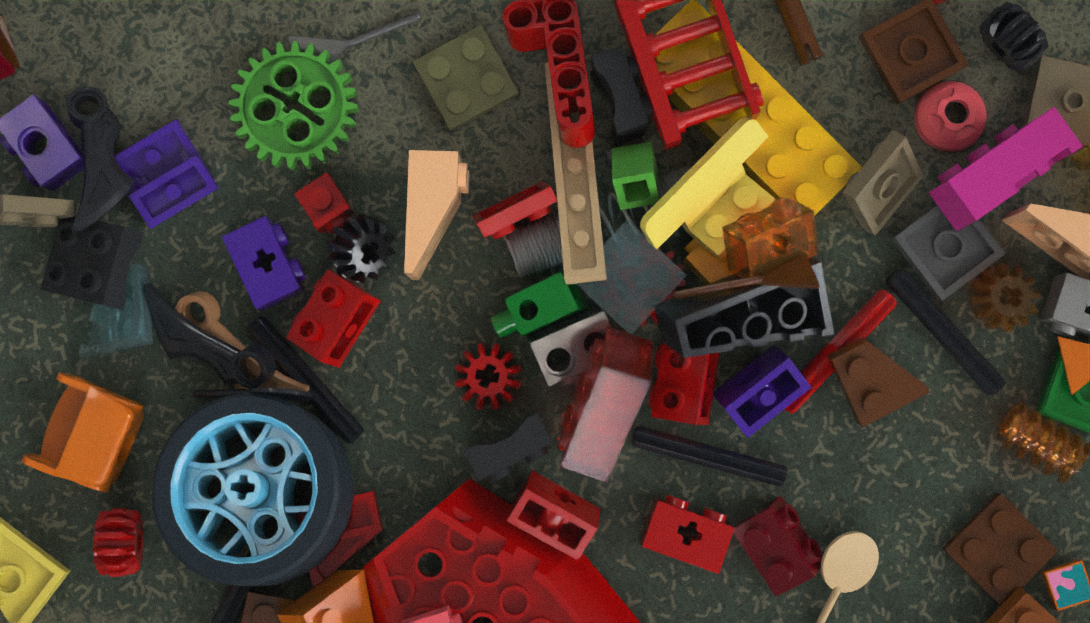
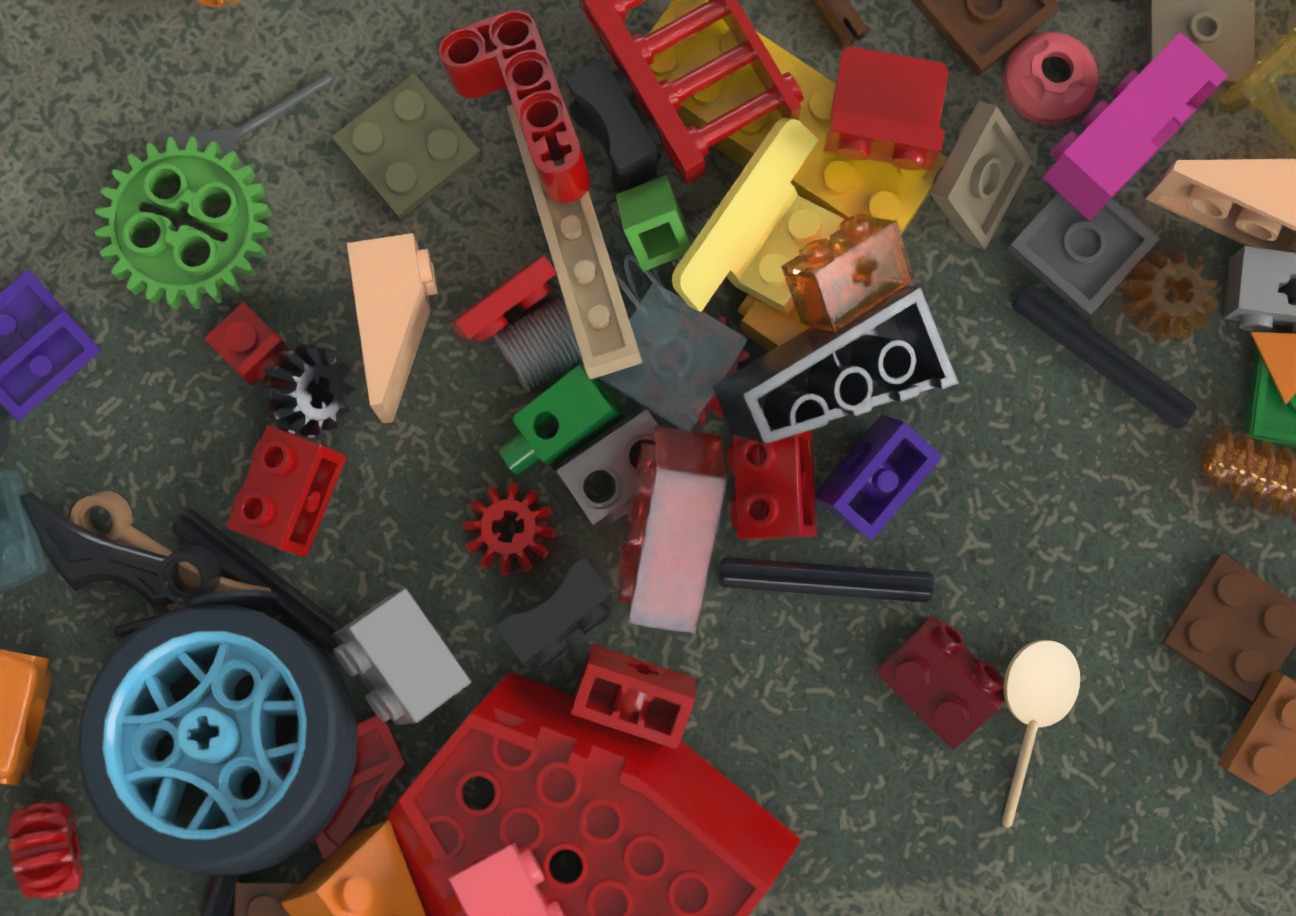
camera: 15 degrees left, 5 degrees down
dark purple brick [222,216,307,311] -> none
red brick [640,494,735,574] -> none
reddish brown piece [673,253,820,299] -> none
red axle [784,289,897,414] -> none
reddish brown wing [827,337,930,427] -> none
none -> light grey piece [332,588,471,725]
none -> red bracket [824,47,948,170]

